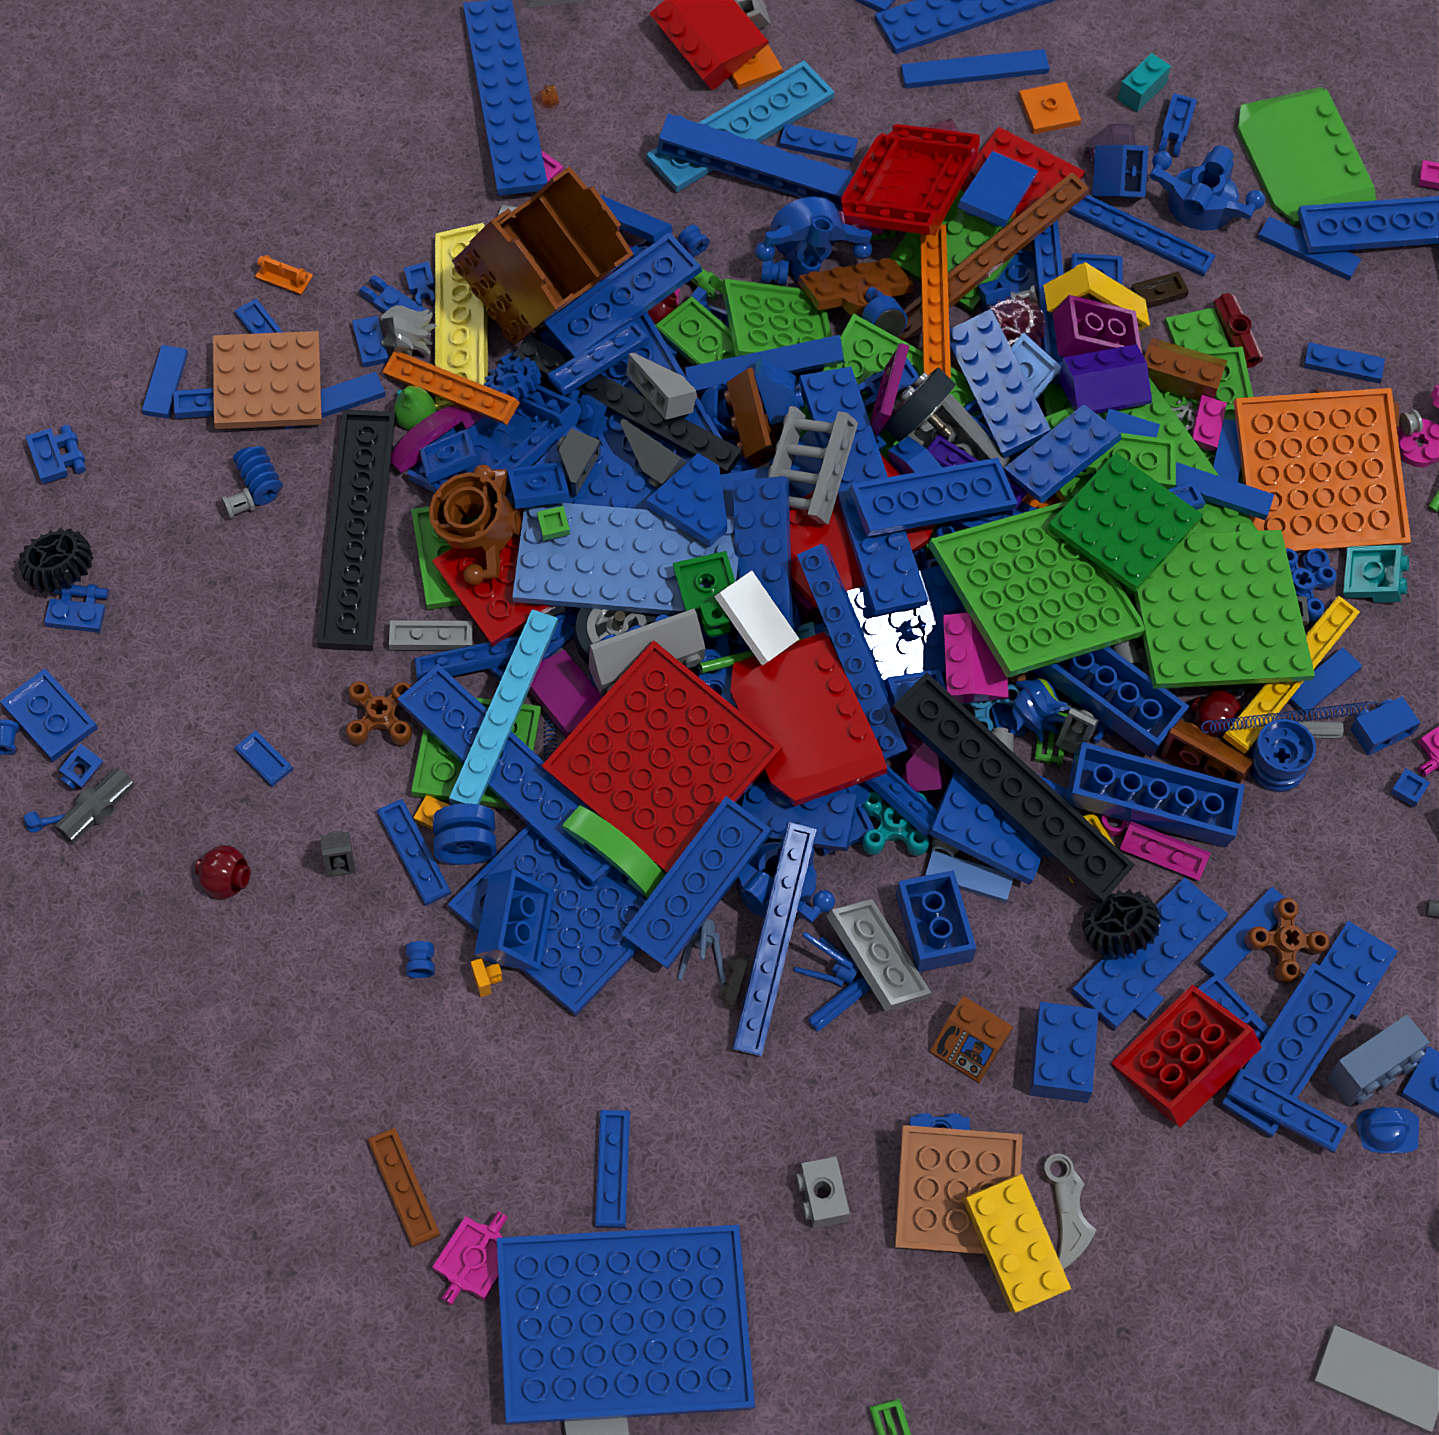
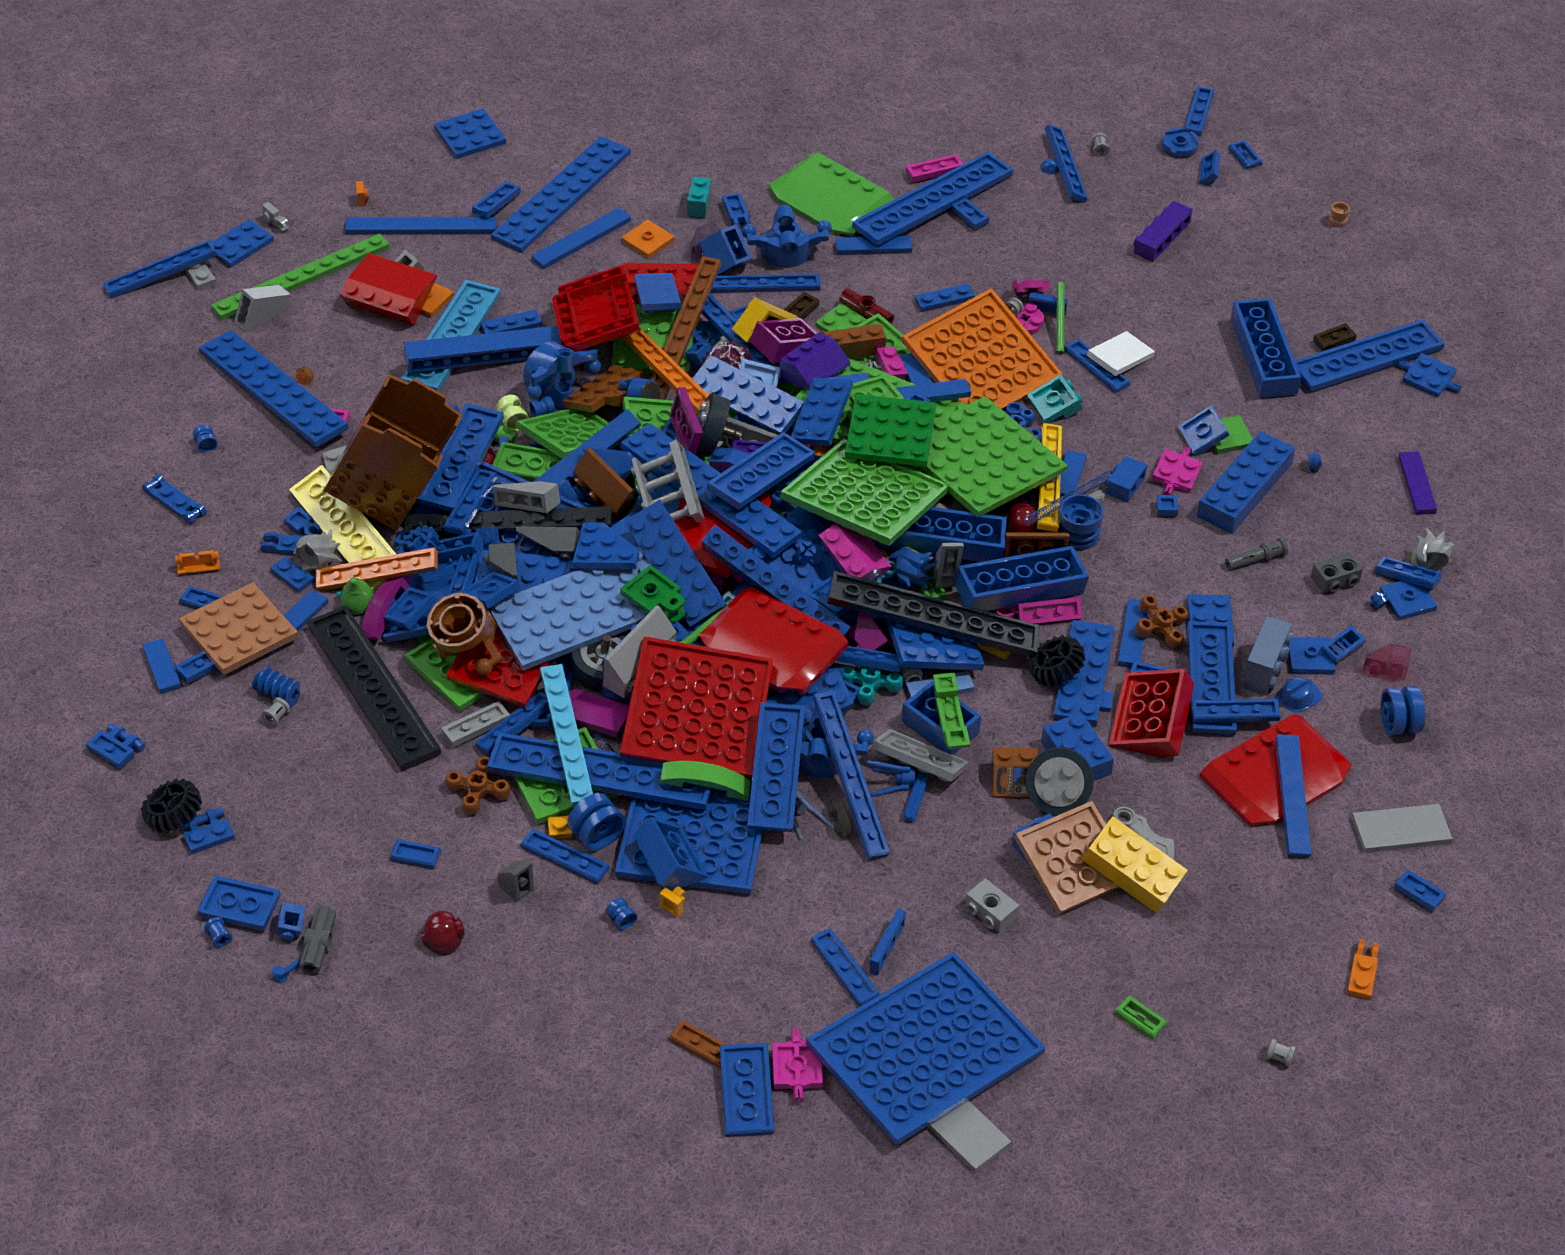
camera: 30 degrees left, 15 degrees down
bright green plate [537,506,570,540] -> none
white tile [714,571,799,666] -> none
none -> blue plate [142,474,207,525]
none -> blue wheel [192,425,218,453]
none -> yellowish green wheel [496,395,529,431]
none -> blue tile [720,1043,774,1137]
none -> blue tile [869,908,906,975]
none -> bright green slope [933,673,970,749]
none -> wheel [1026,747,1094,816]
none -> red slope [1200,714,1352,828]
none -> blue tile [1275,734,1312,857]

